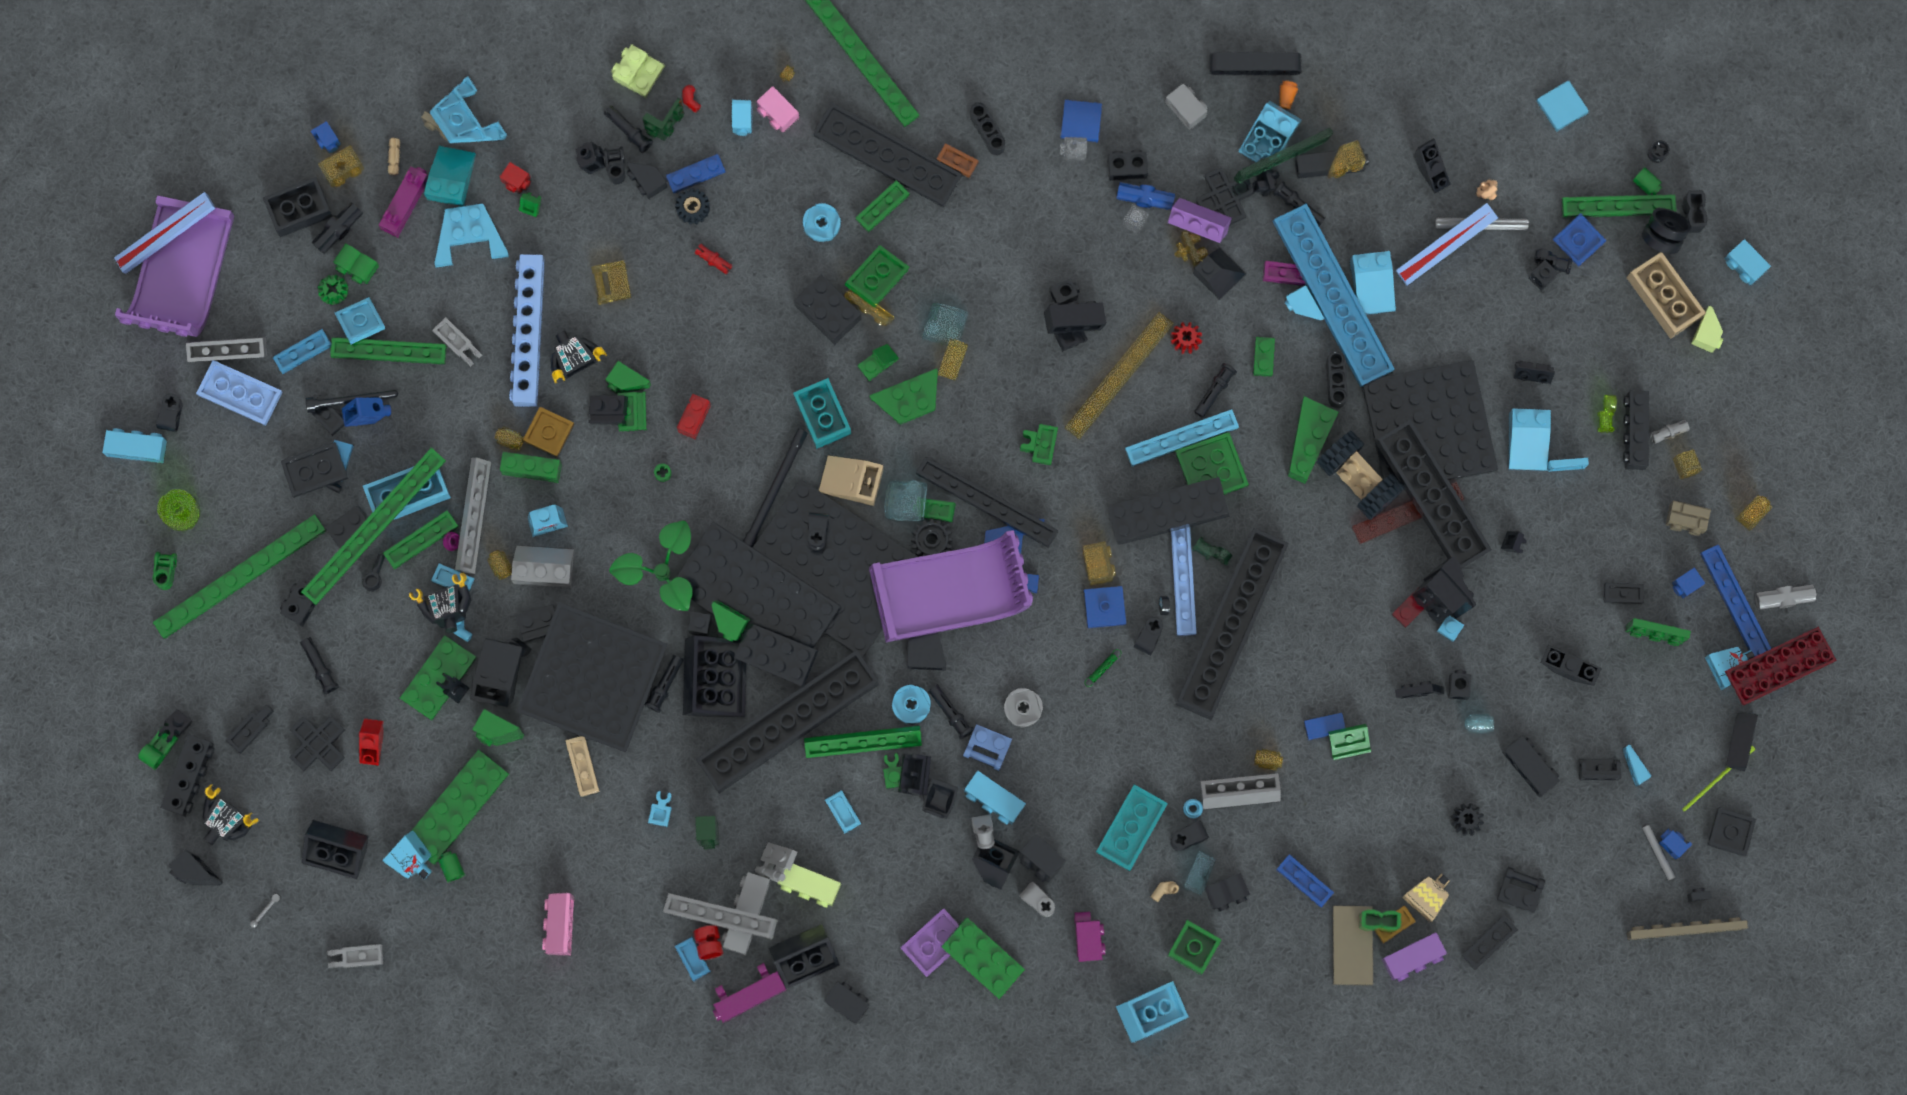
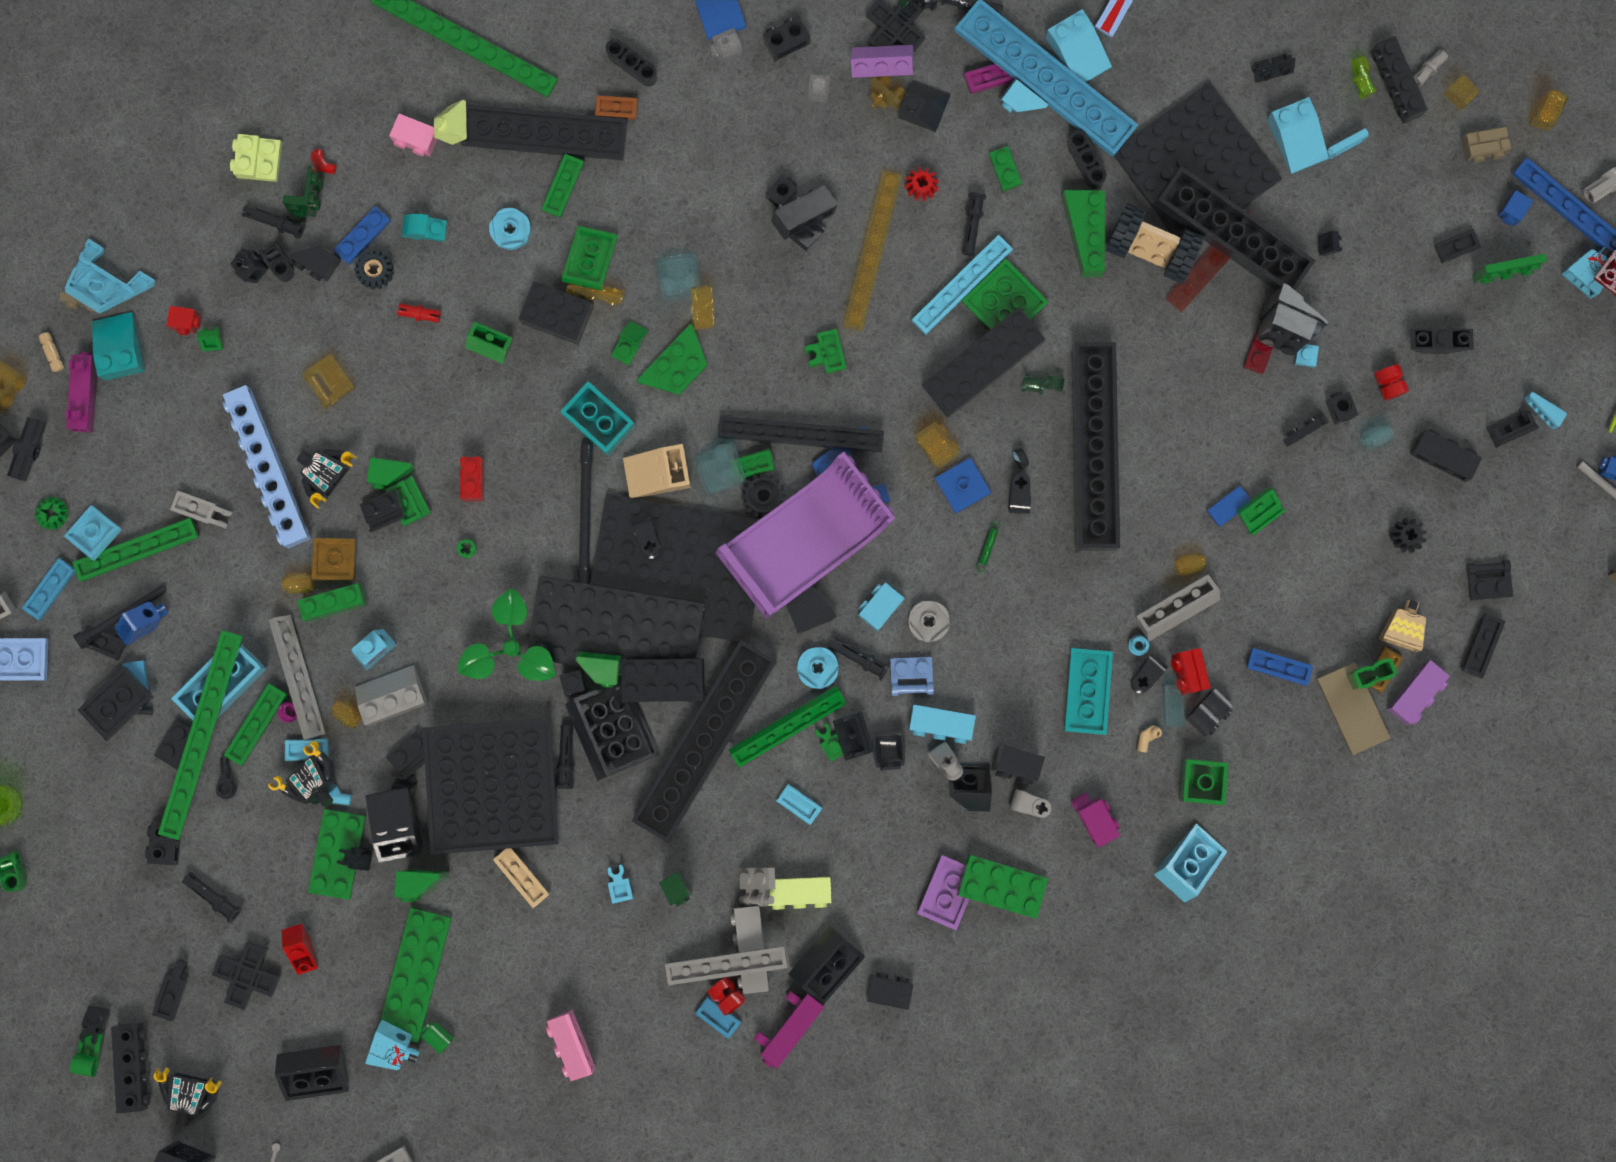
camera: 25 degrees left, 5 degrees up
green plate [153,514,326,639] -> none
green brick [333,243,379,284] -> none
medium azure wing [435,204,509,268] -> none
medium azure slope [732,100,753,136] -> none
clear yellow plate [779,65,795,82] -> none
blue piece [1116,182,1175,210] -> none
light blue tile [1171,527,1196,636] -> none
none -> teal brick [401,214,447,242]
none -> yellowish green slope [434,100,467,145]
none -> green brick [465,322,512,364]
none -> medium azure brick [858,582,905,632]
none -> red brick [1171,648,1211,695]
none -> red wheel [1374,364,1409,401]

